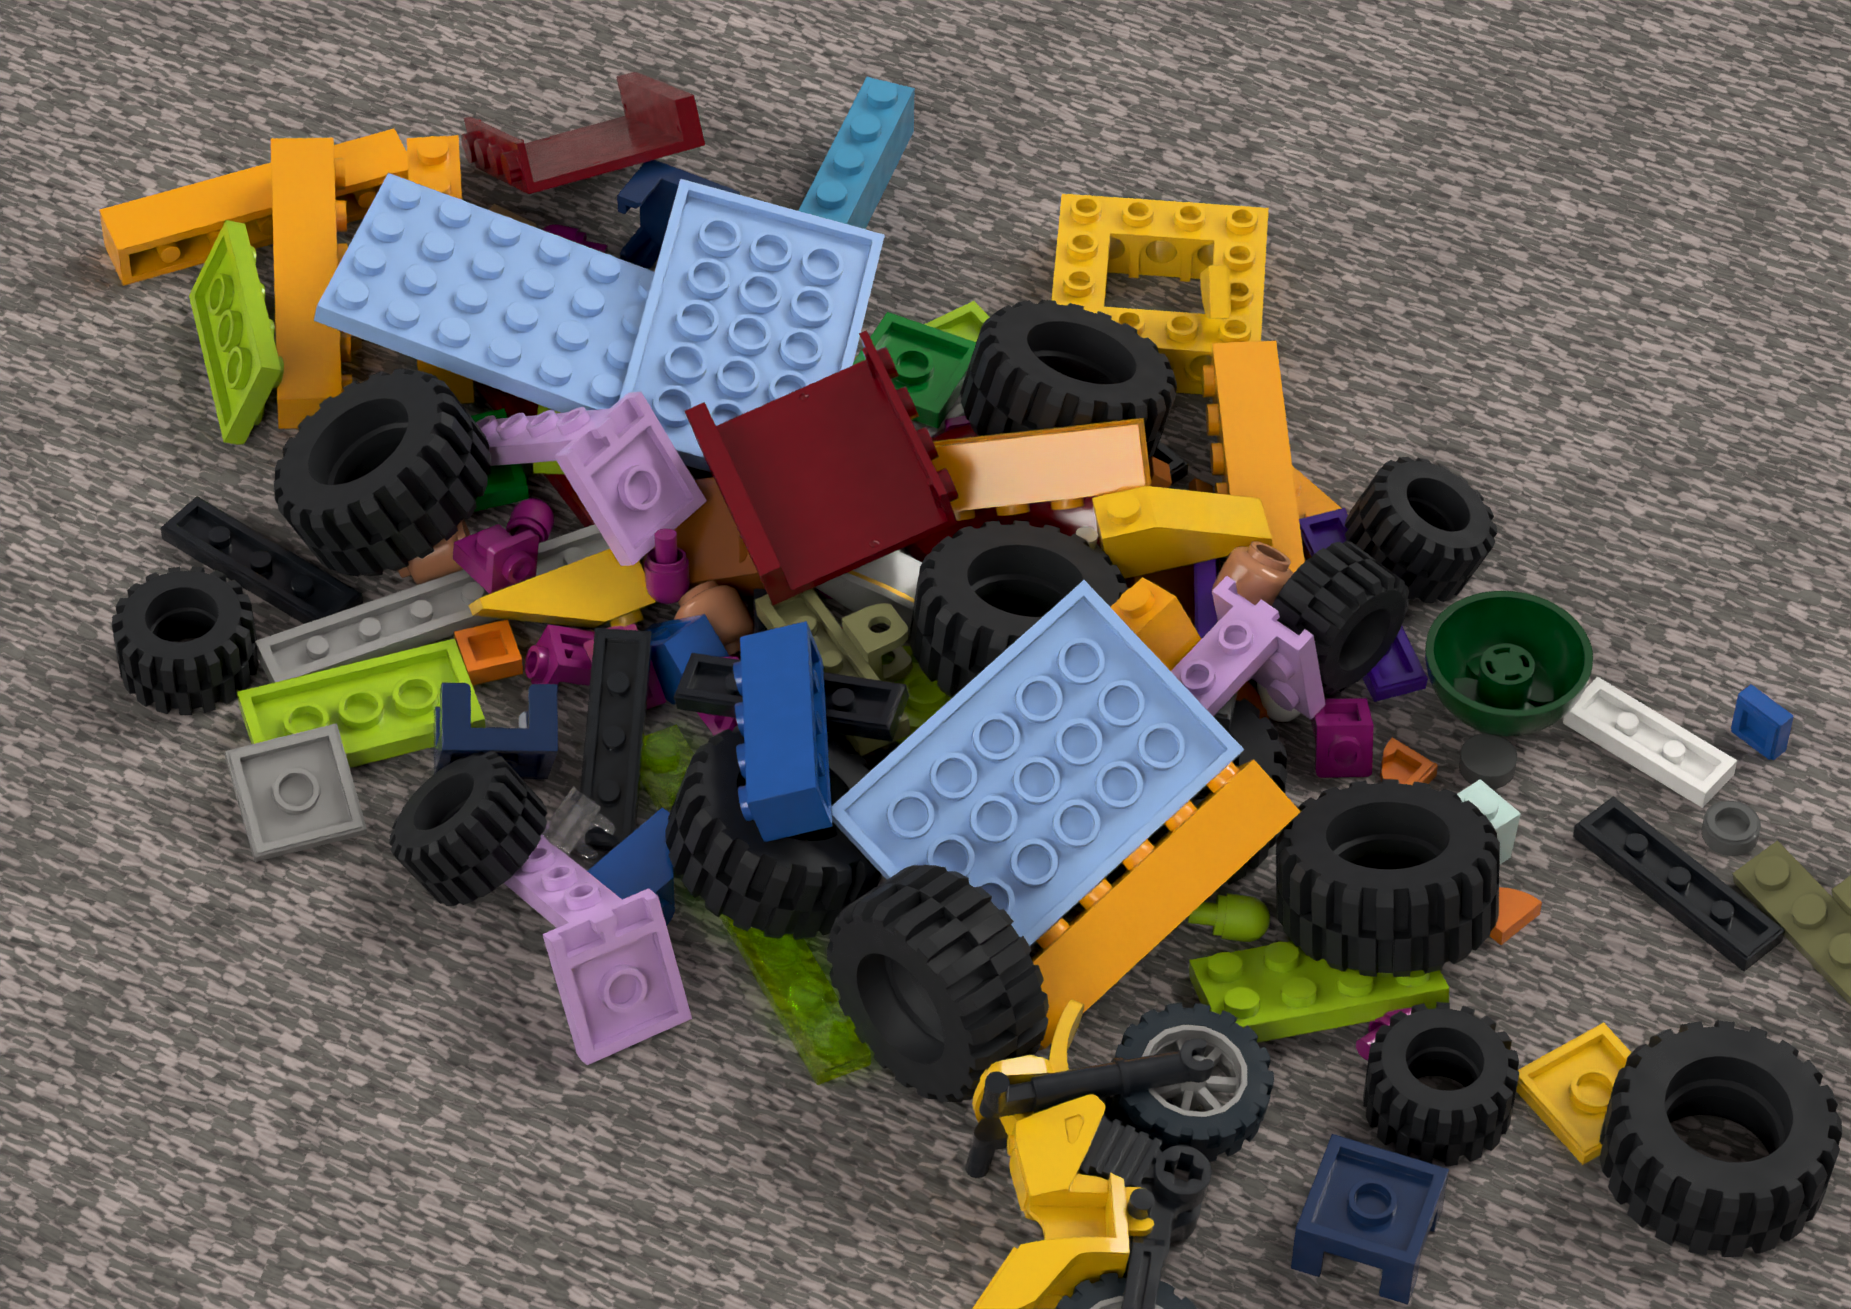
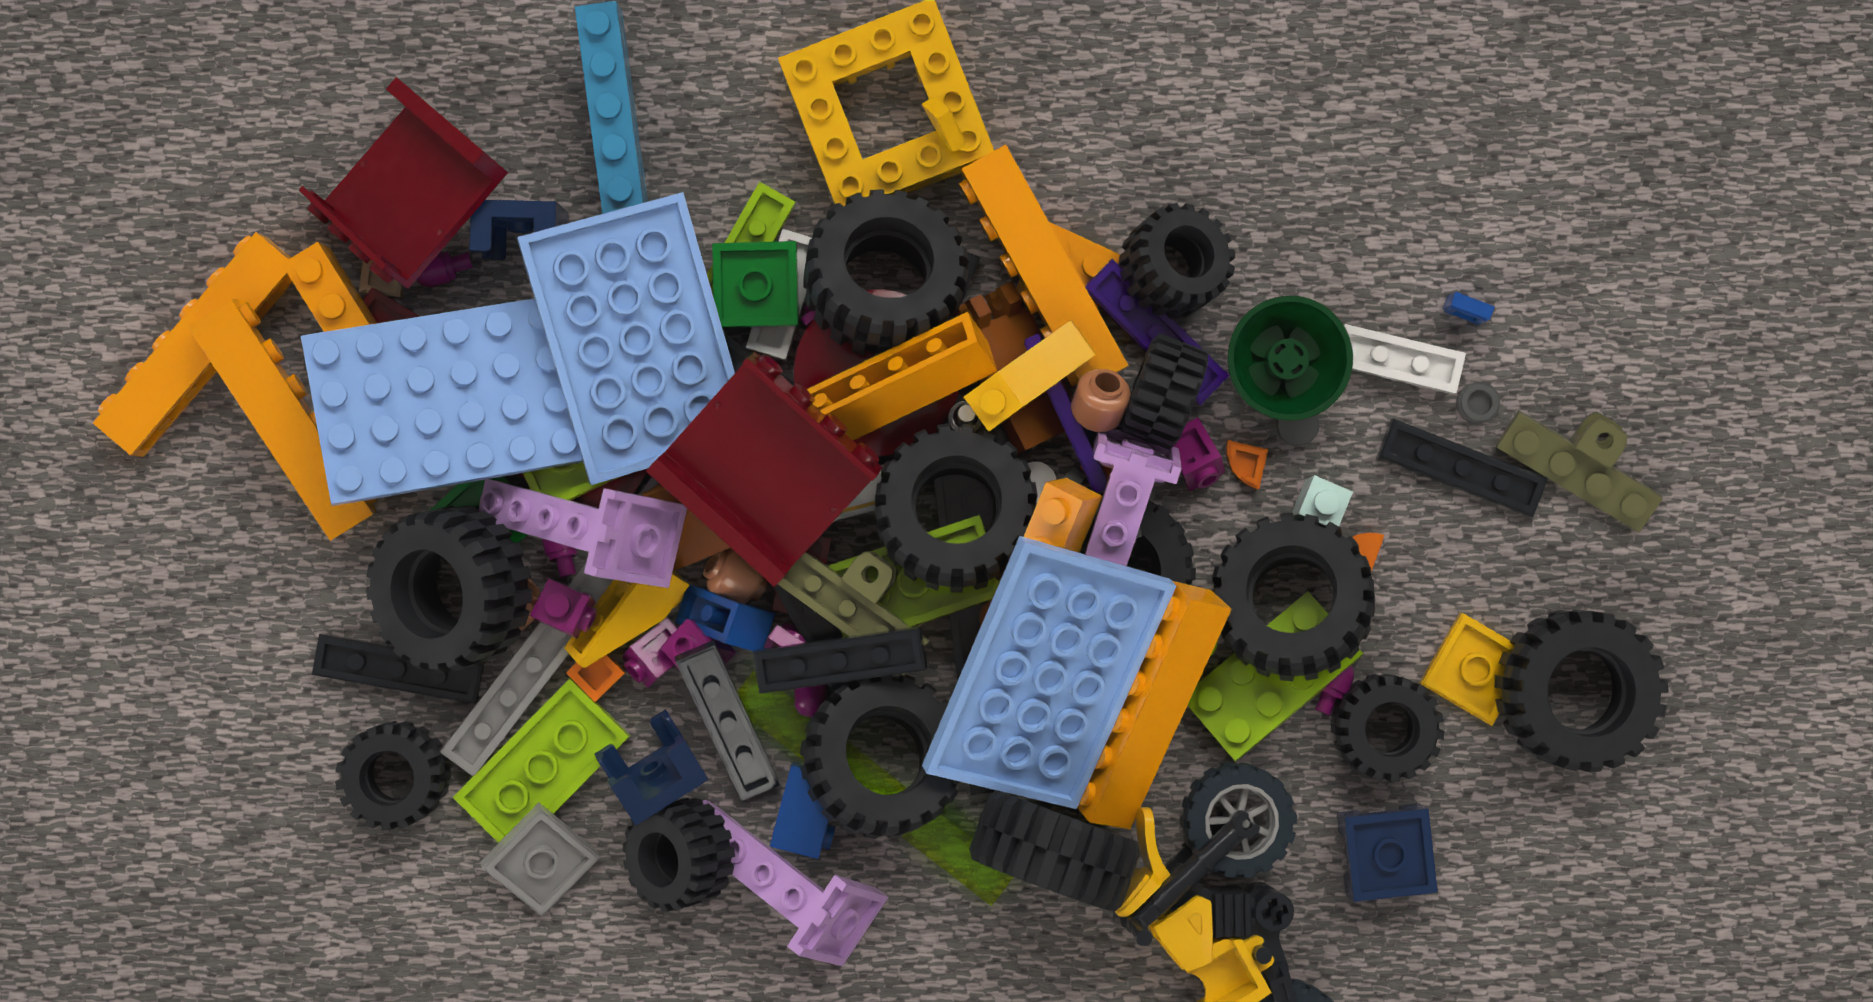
camera: 25 degrees left, 40 degrees up
lime plate [189,220,284,445] -> none
clear tile [542,786,616,860] -> none
magenta cylinder [644,529,690,604] -> none
blue brick [733,621,833,842] -> none

